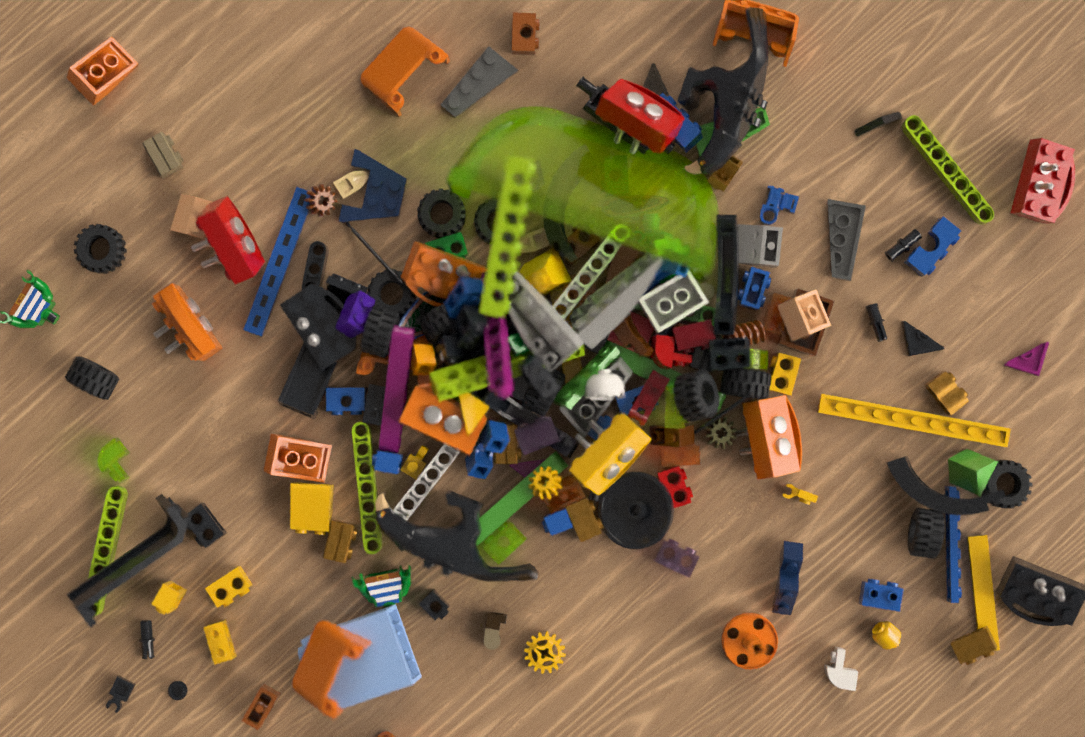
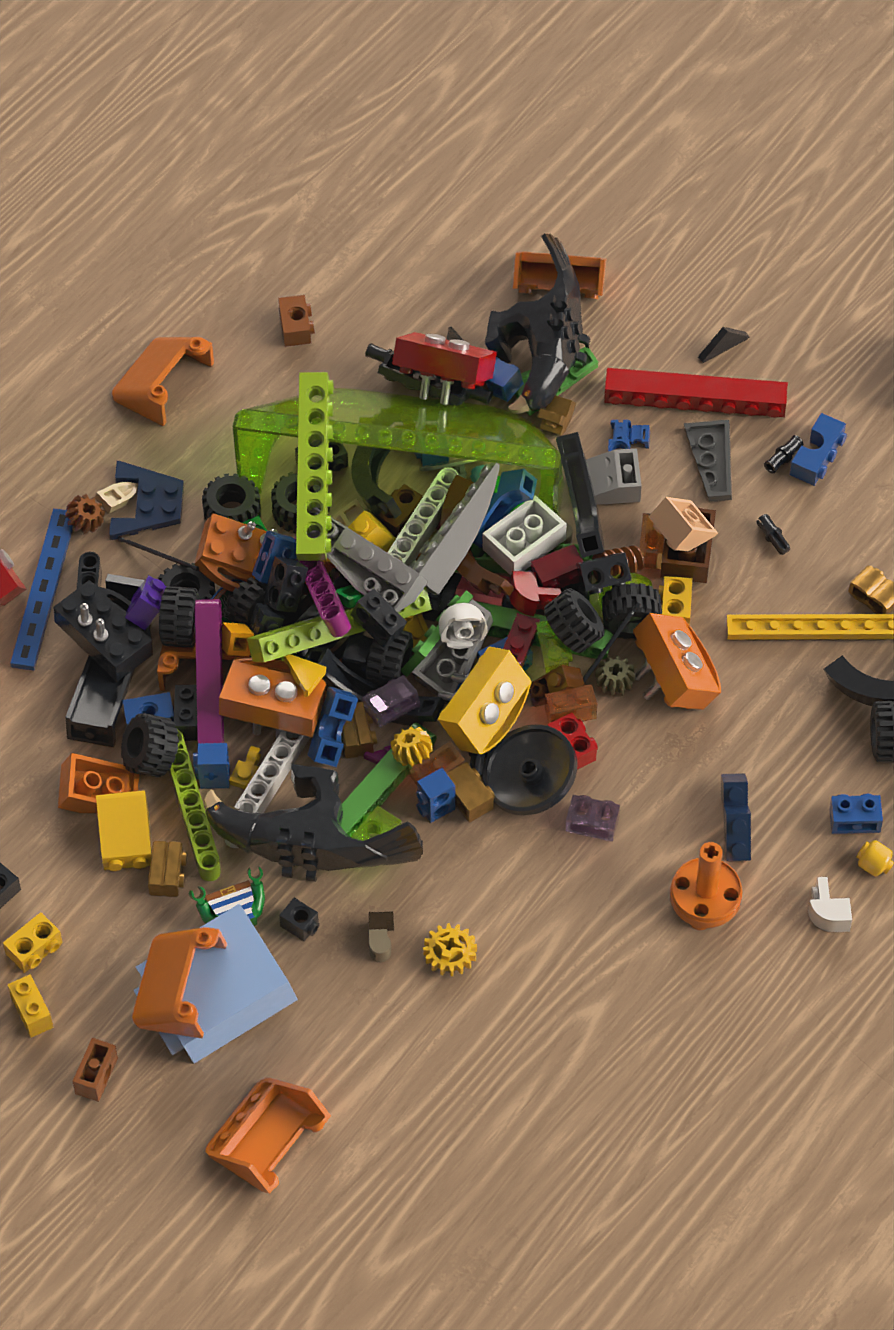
camera: 10 degrees left, 30 degrees down
dark grey wing [441,46,518,118] -> none
blue brick [738,267,771,311] -> none
yellow plate [782,484,818,505] -> none
lime beam [902,115,994,225] -> none
black tile [902,321,944,356] -> none
none -> black tyre [121,713,179,778]
none -> red brick [604,368,788,418]

